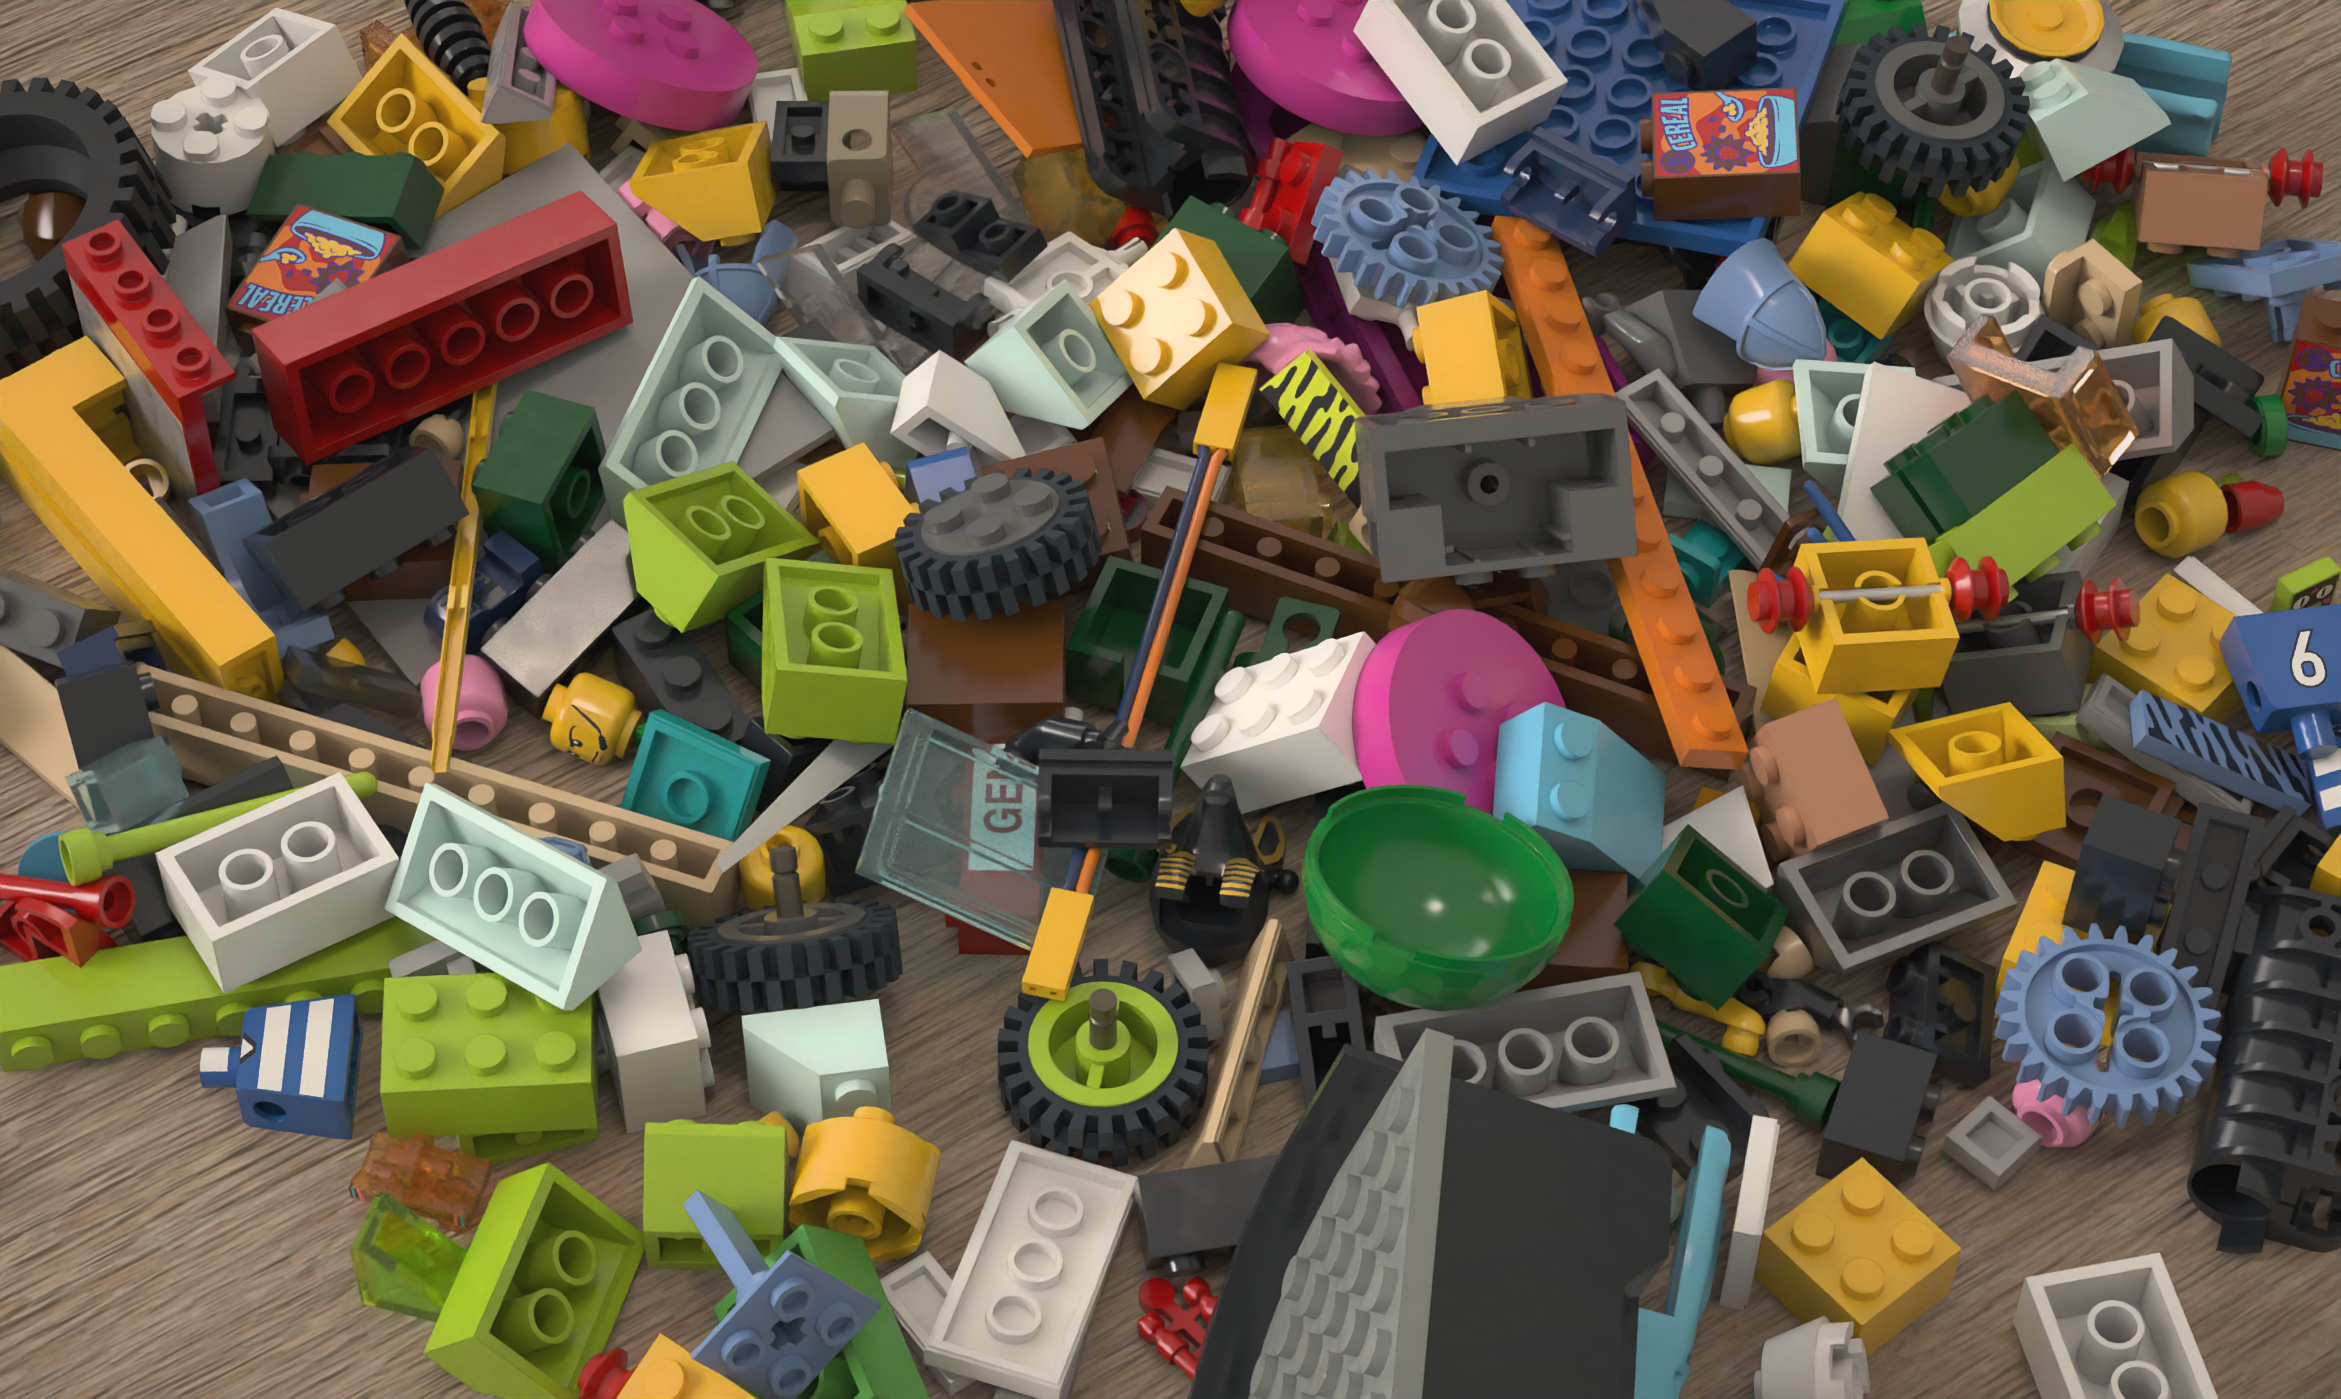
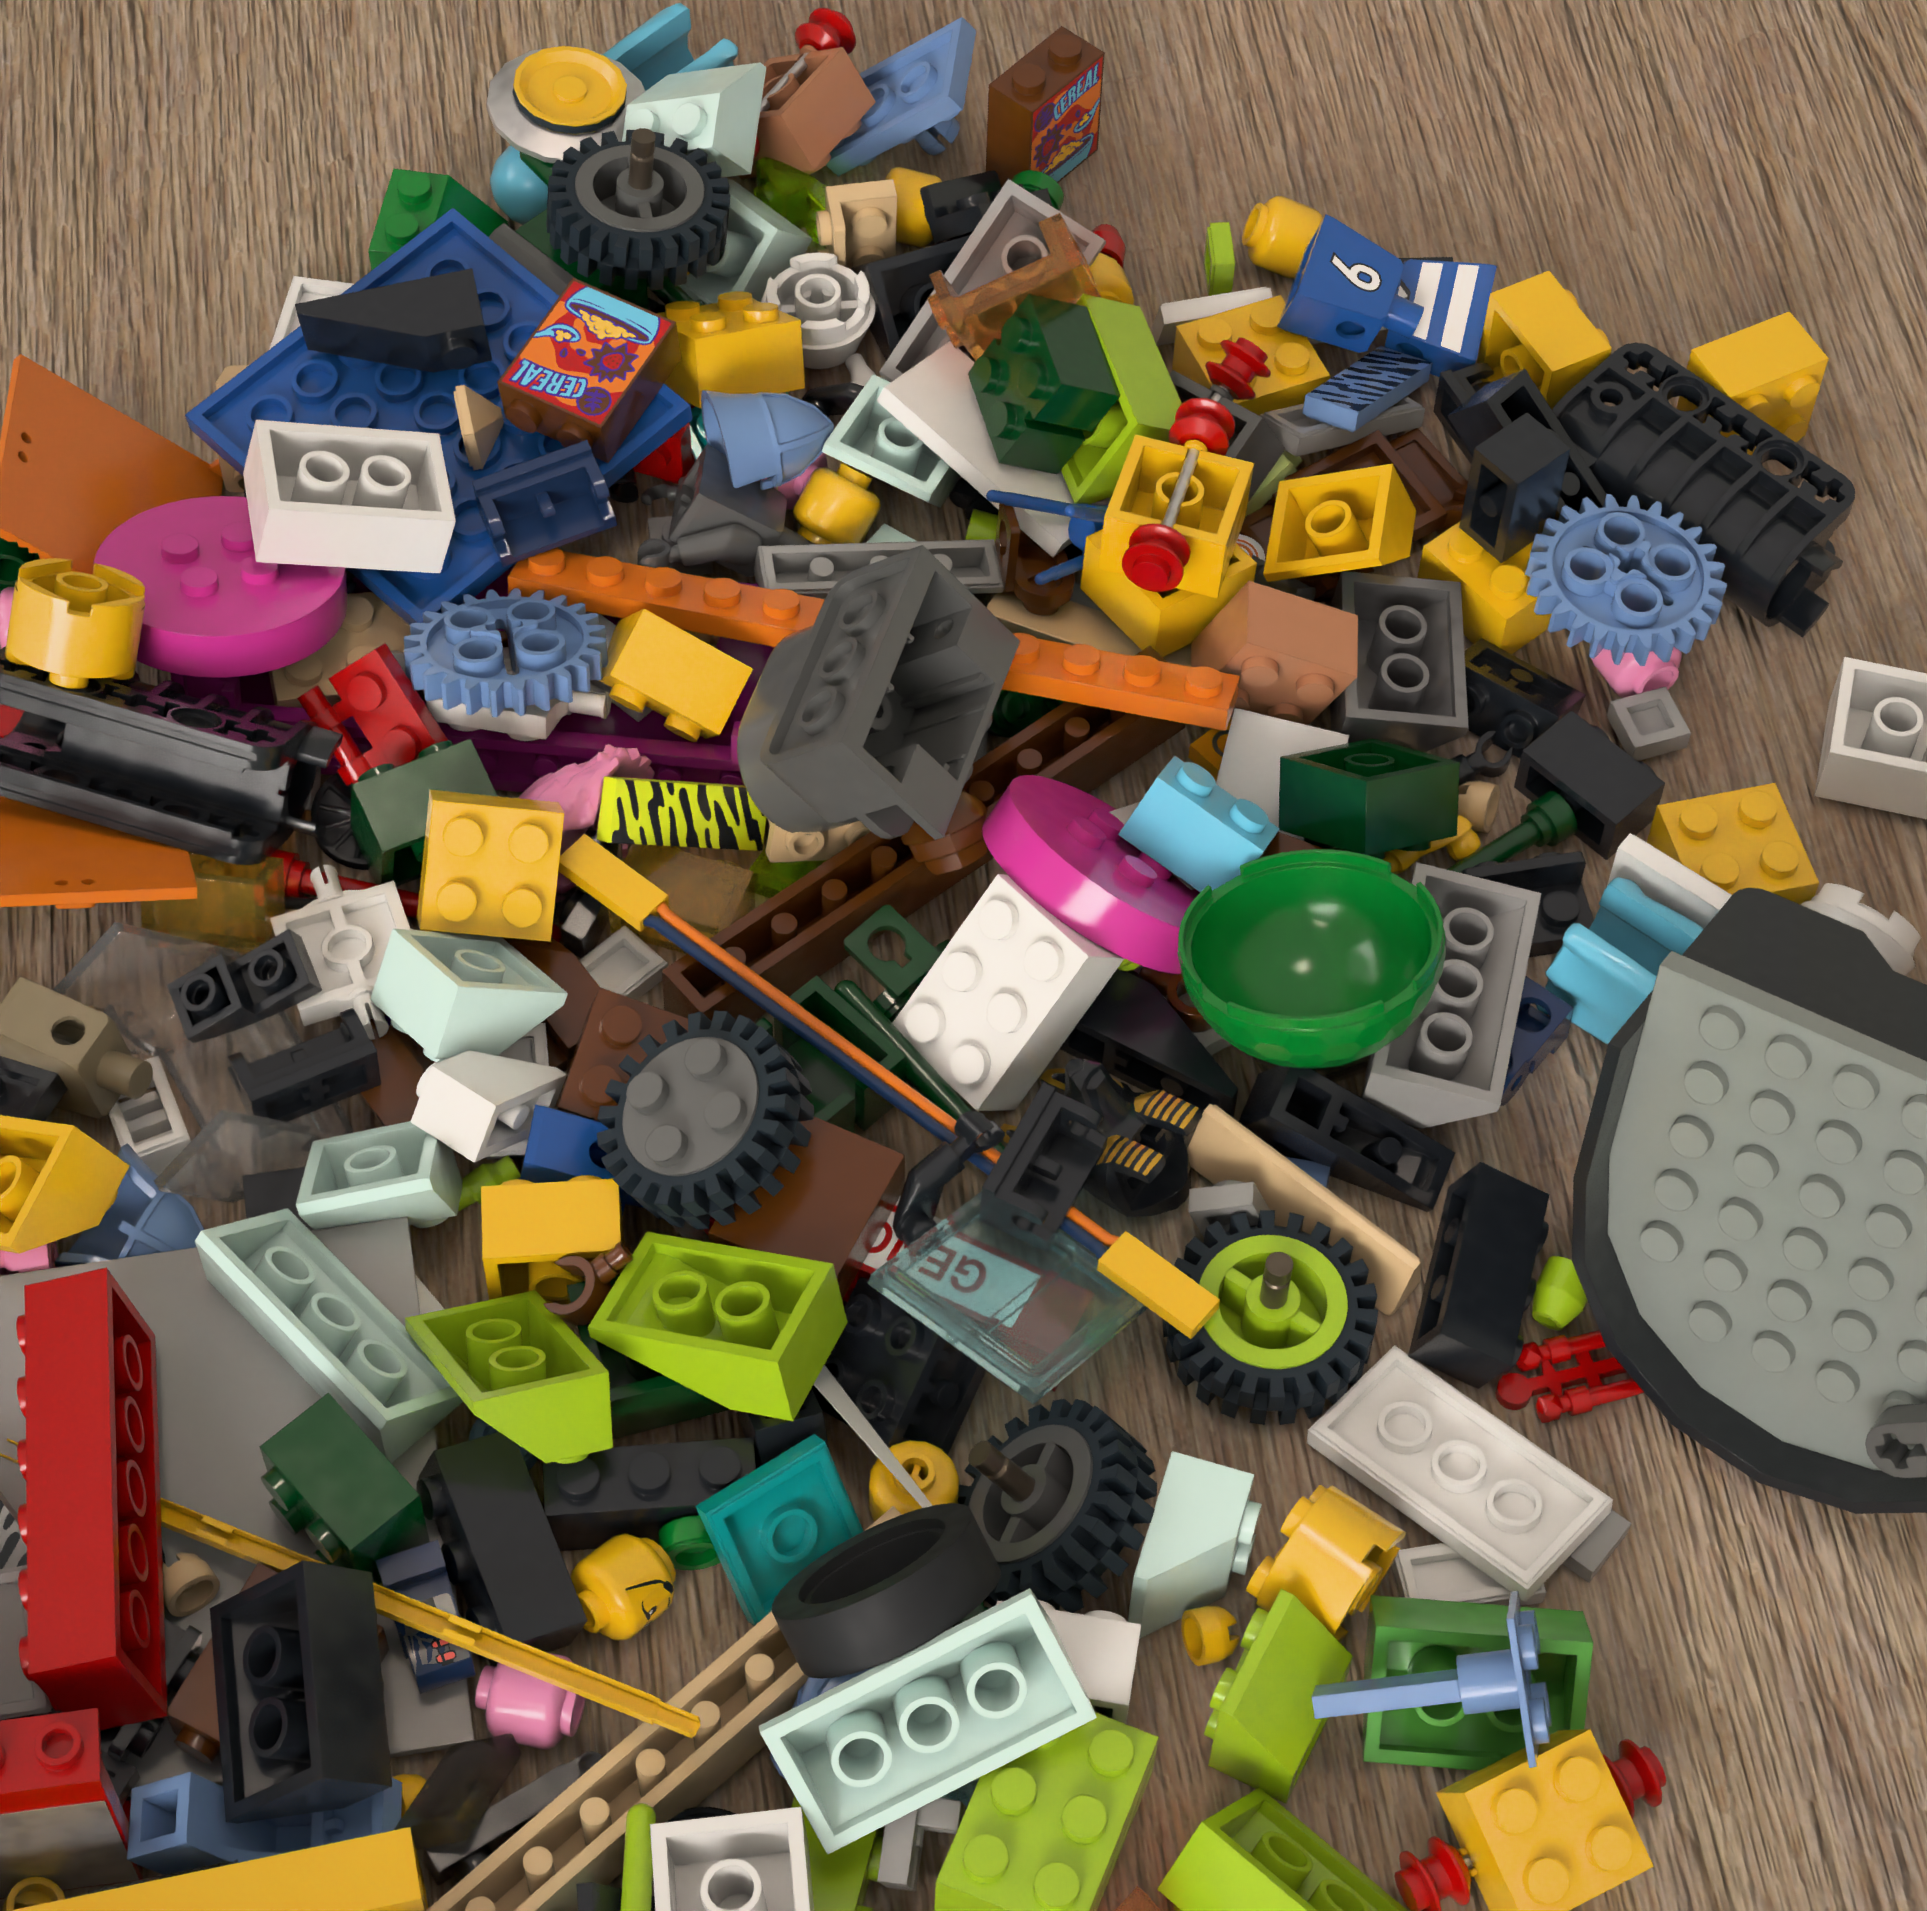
camera: 65 degrees left, 5 degrees up
none -> tan slope [453,385,504,470]
none -> reddish brown piece [544,1242,633,1326]
none -> black tyre [771,1503,1001,1679]

